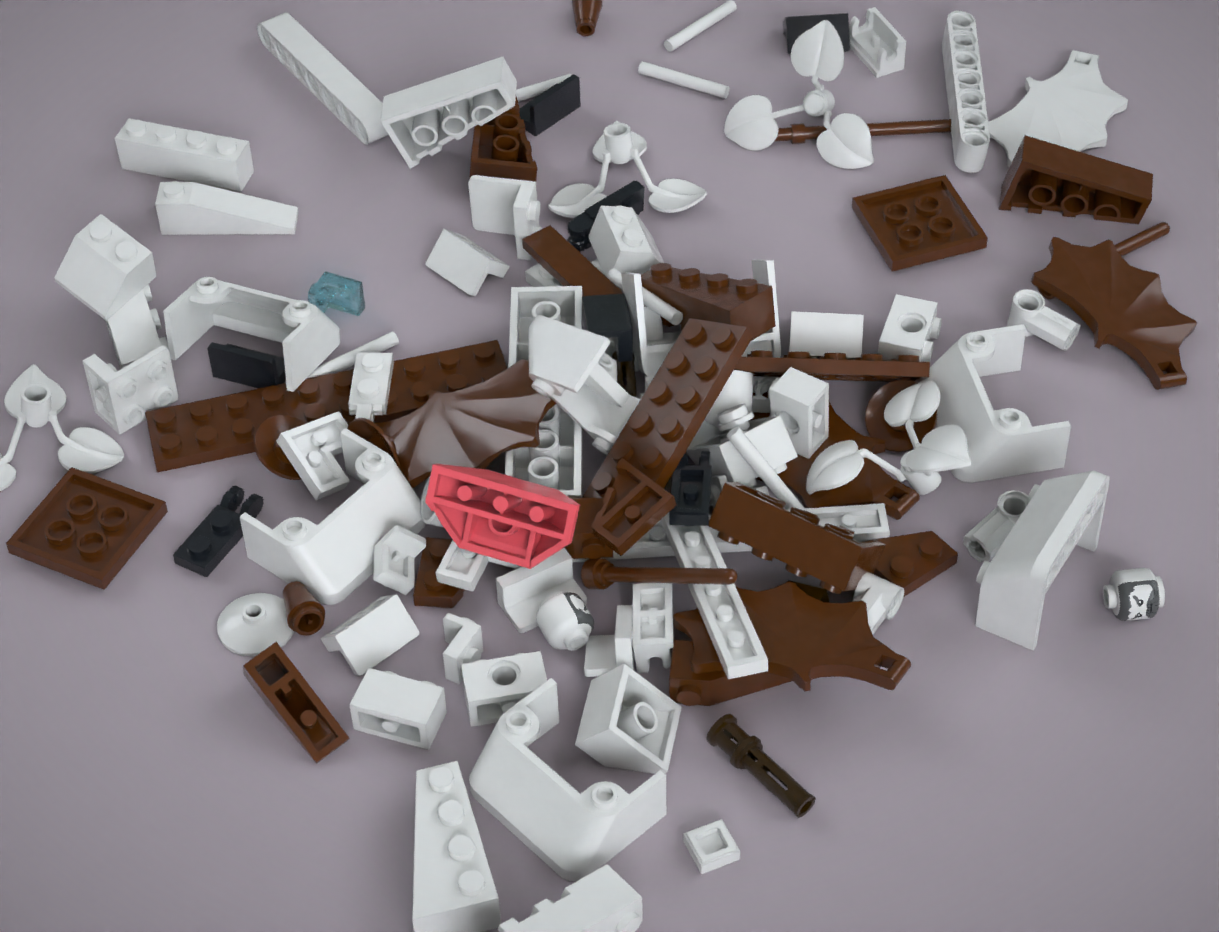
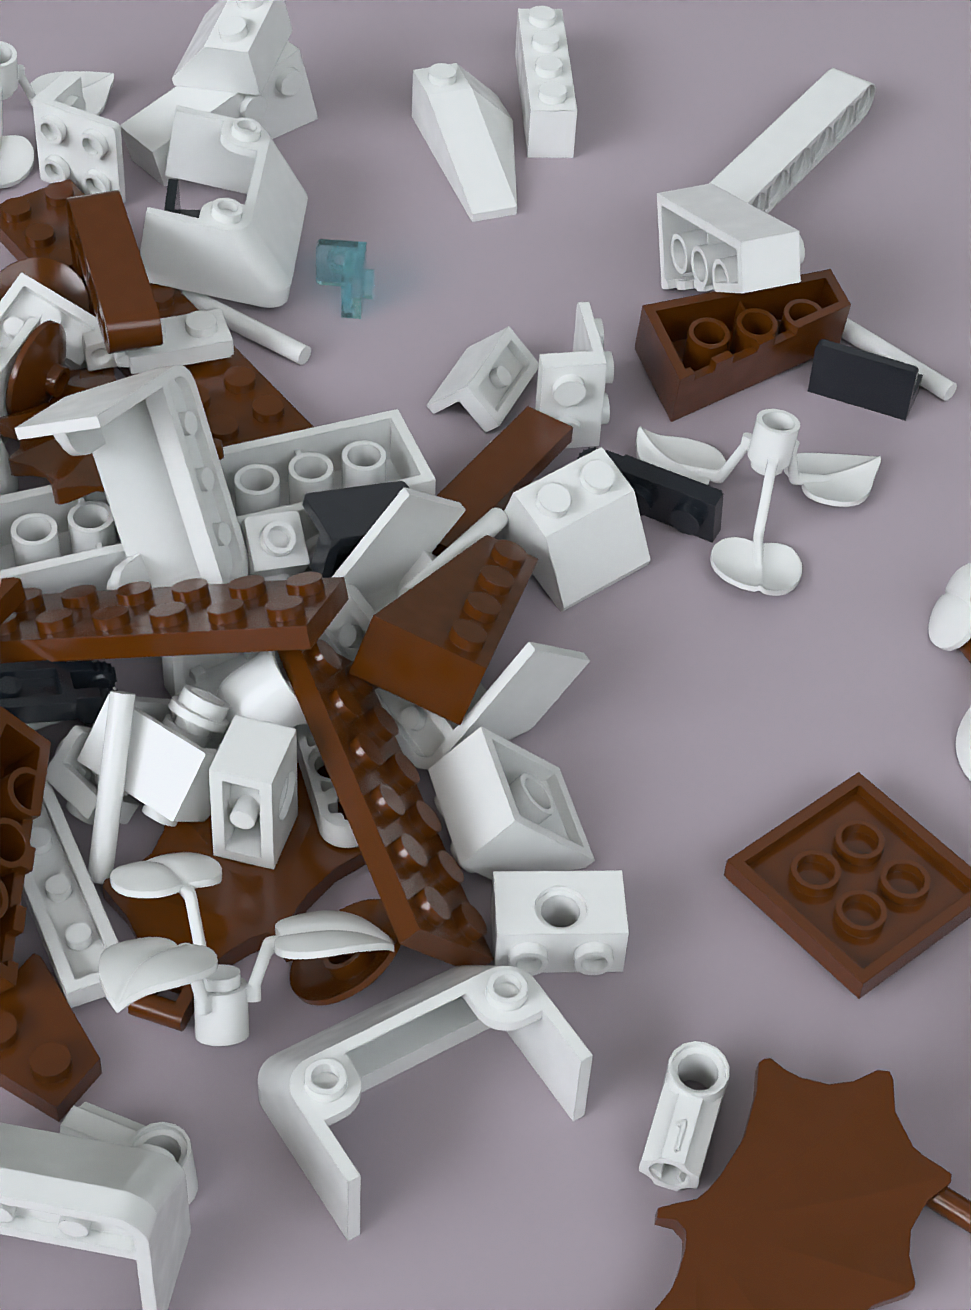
camera: 65 degrees right, 0 degrees up
none -> reddish brown beam [66,190,163,354]

